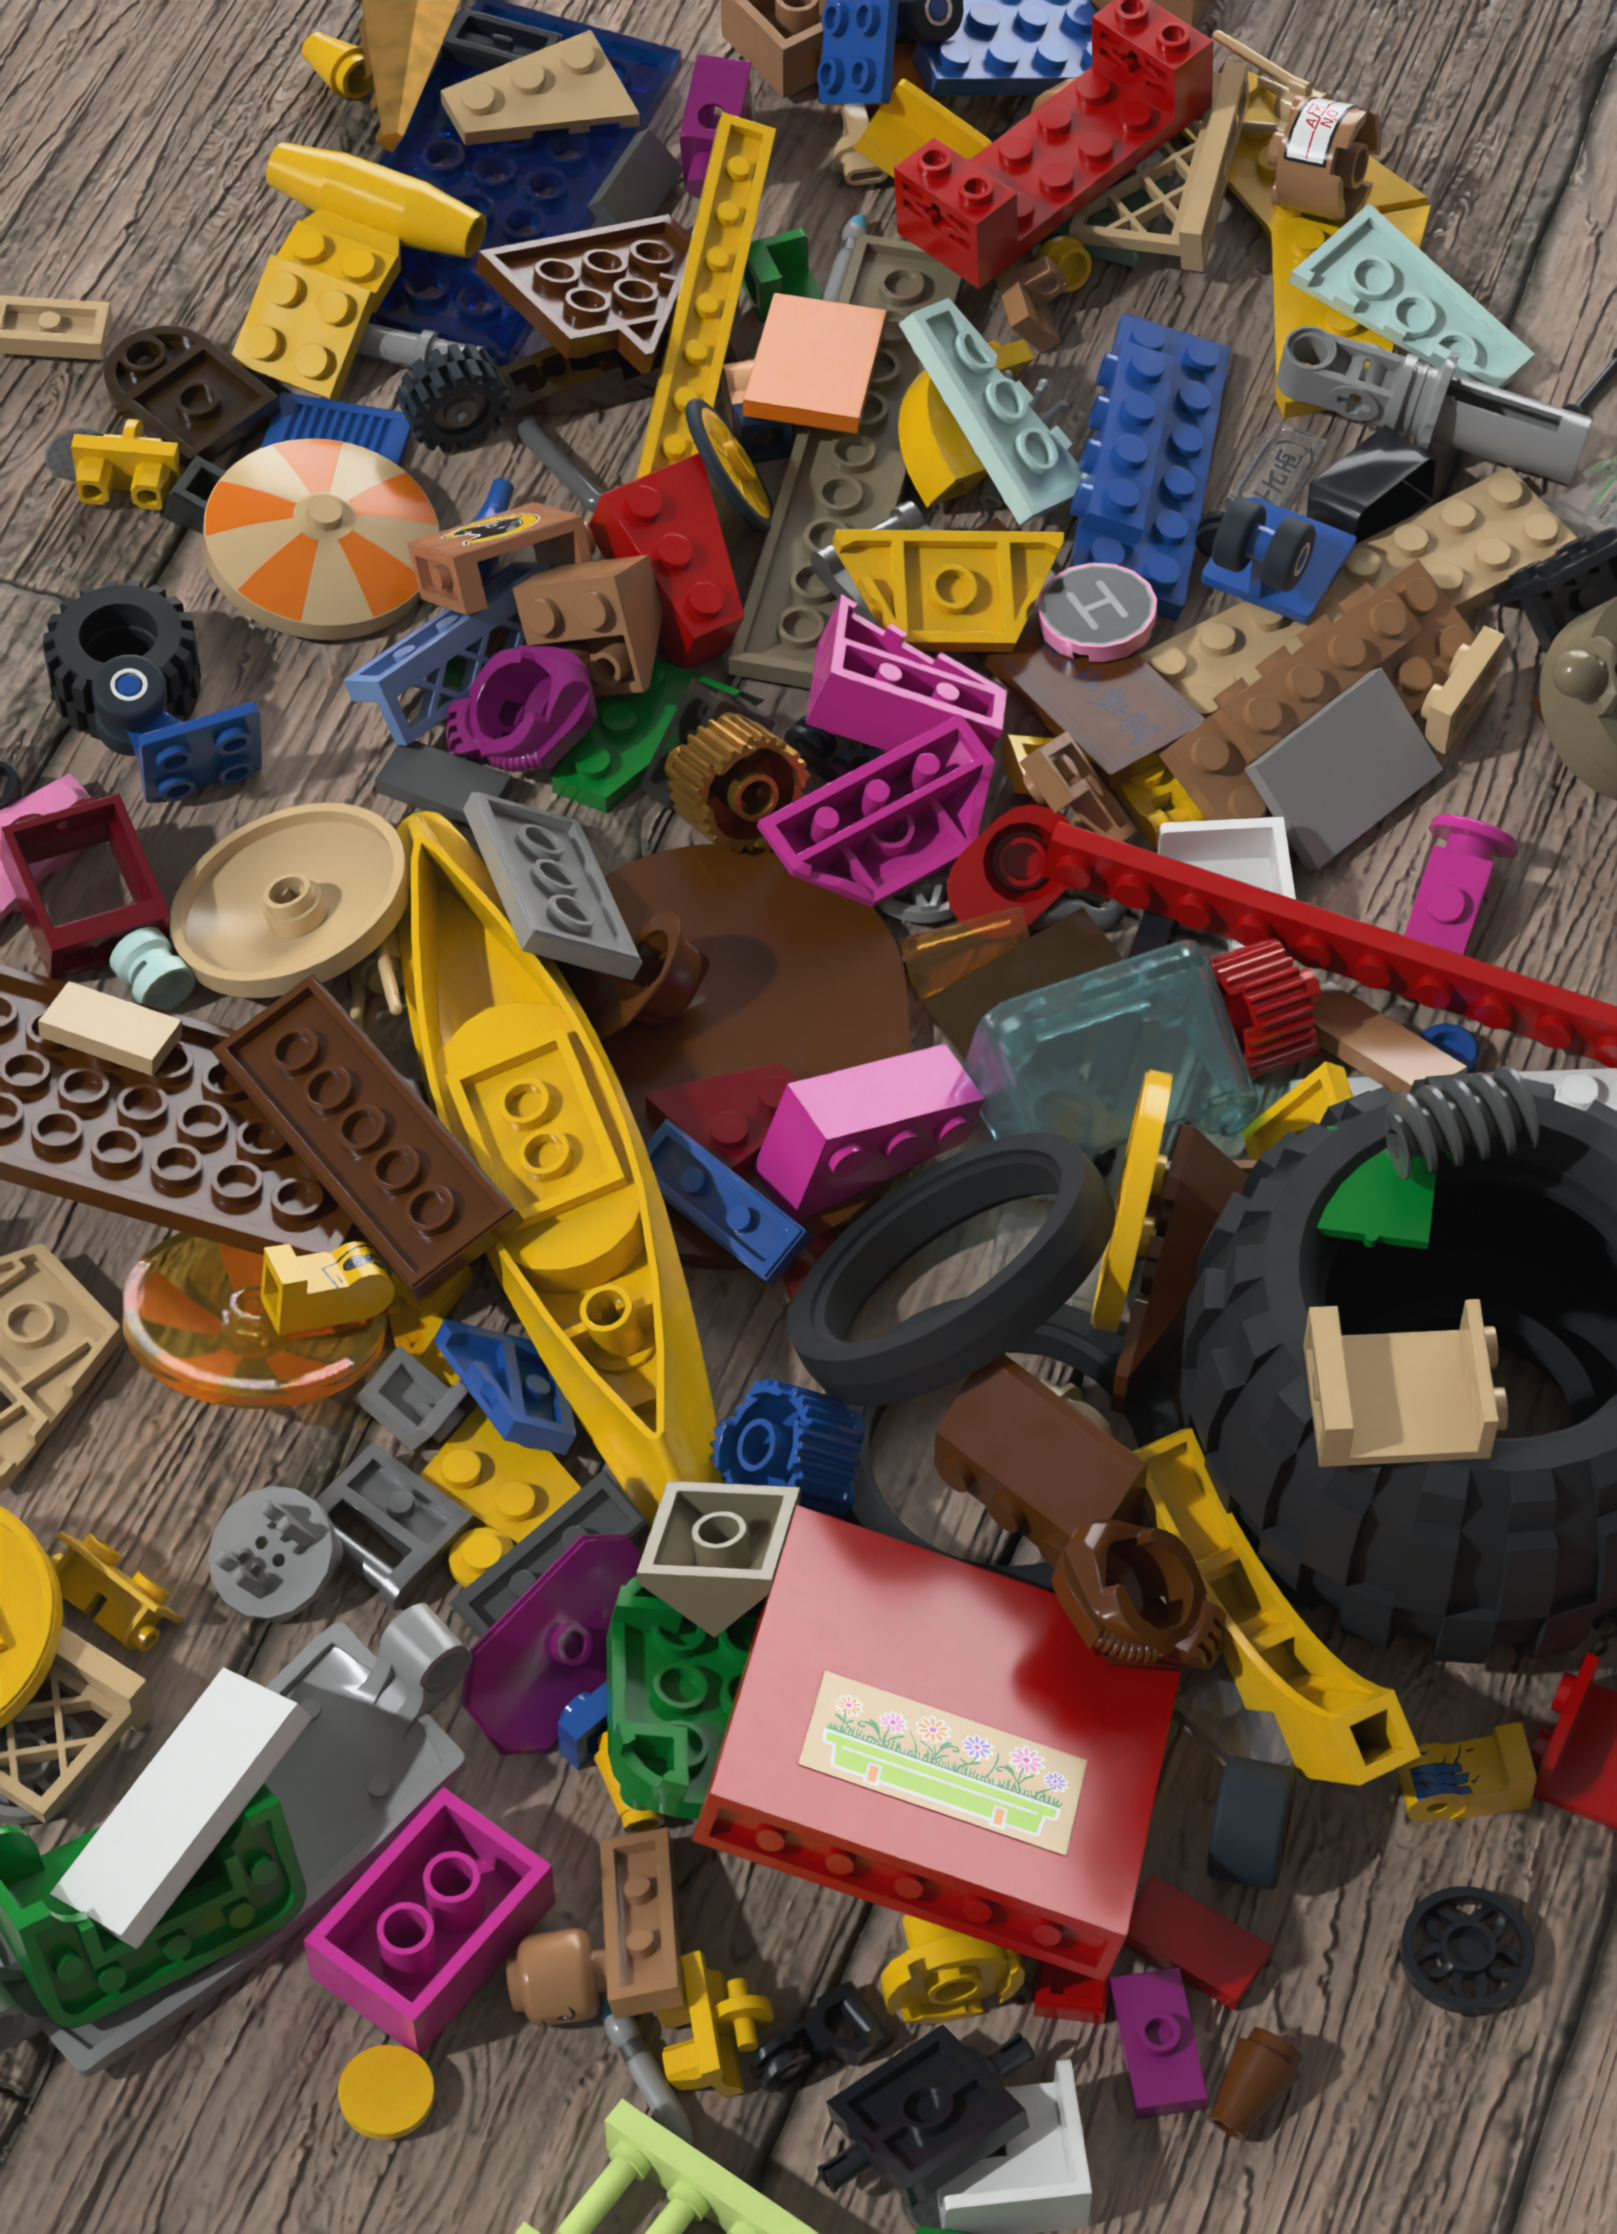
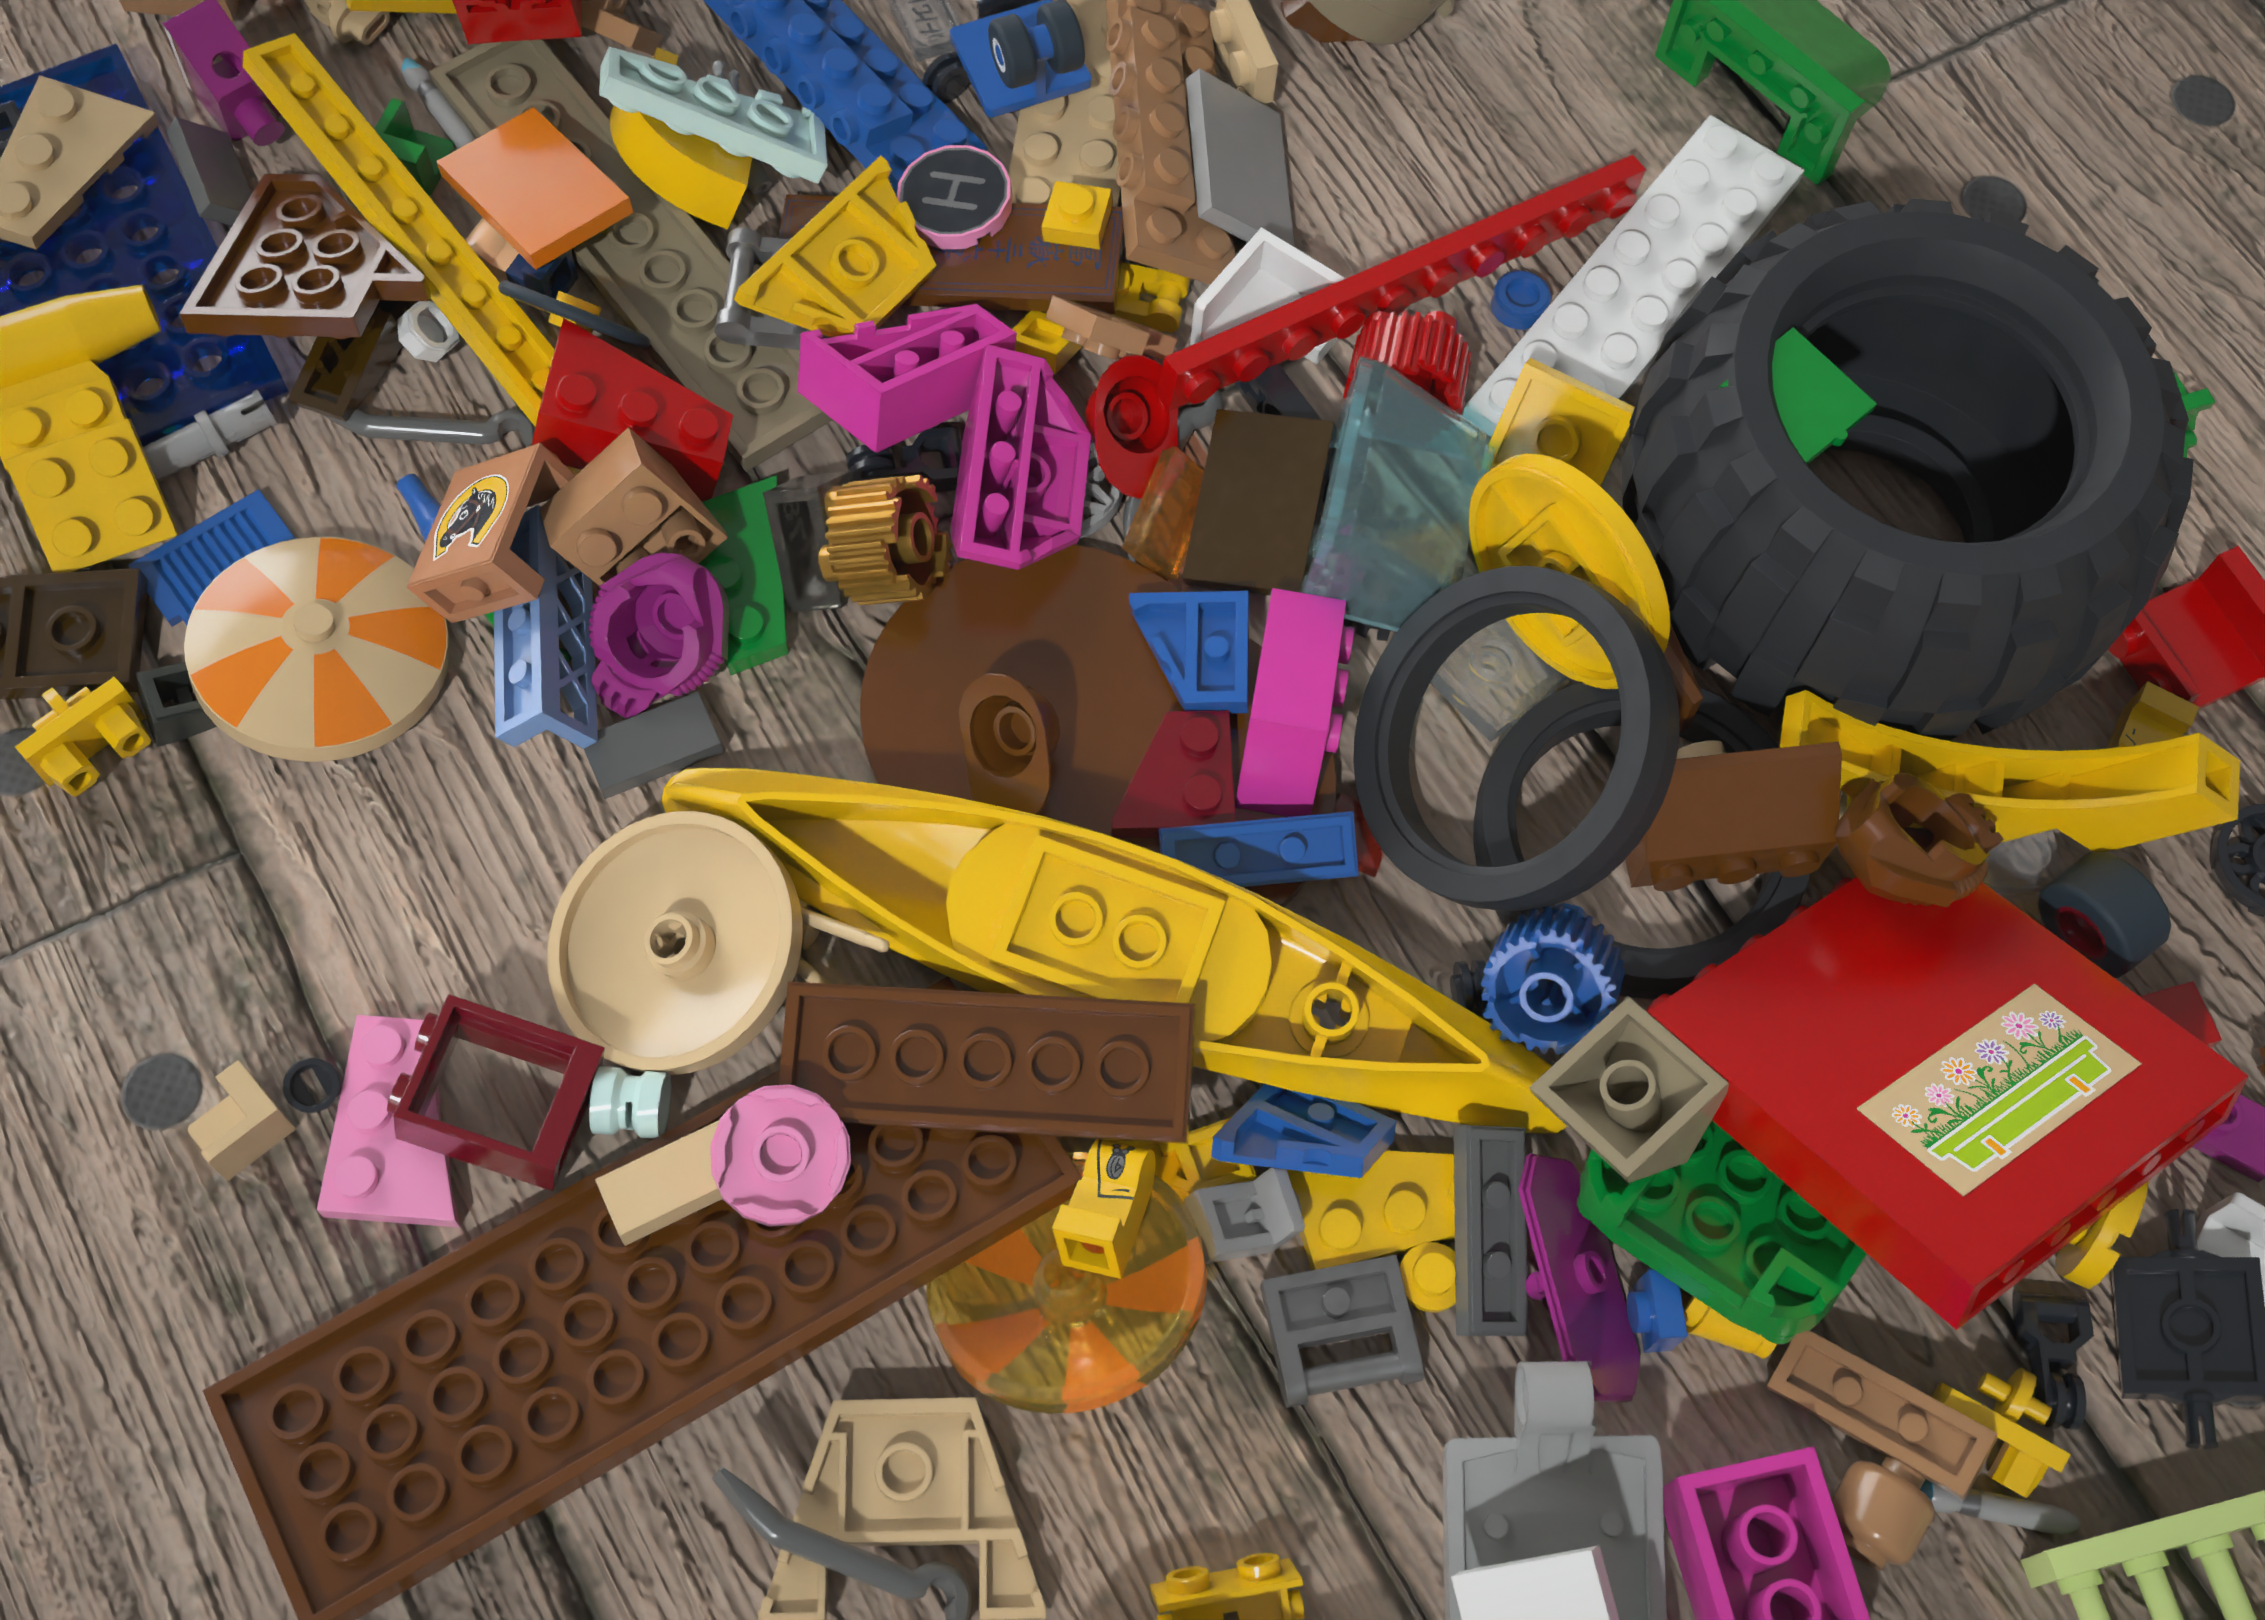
camera: 55 degrees left, 10 degrees up
black tyre [43,580,202,740] -> none
blue plate [92,655,262,803] -> none
light grey plate [208,1486,343,1624] -> none
black wheel [397,343,511,452] -> none
light grey tile [463,792,642,980] -> none
tan panel [1303,1299,1508,1467] -> none
medium nougat tile [1312,981,1467,1093] -> none
dark grey piece [1384,1066,1539,1181] -> none
dark pink piece [1404,814,1519,956] -> none
none -> white tile [397,300,460,362]
none -> bright pink tile [710,1085,851,1226]
none -> yellow plate [1042,181,1113,250]
none -> blue wing [1129,591,1250,714]

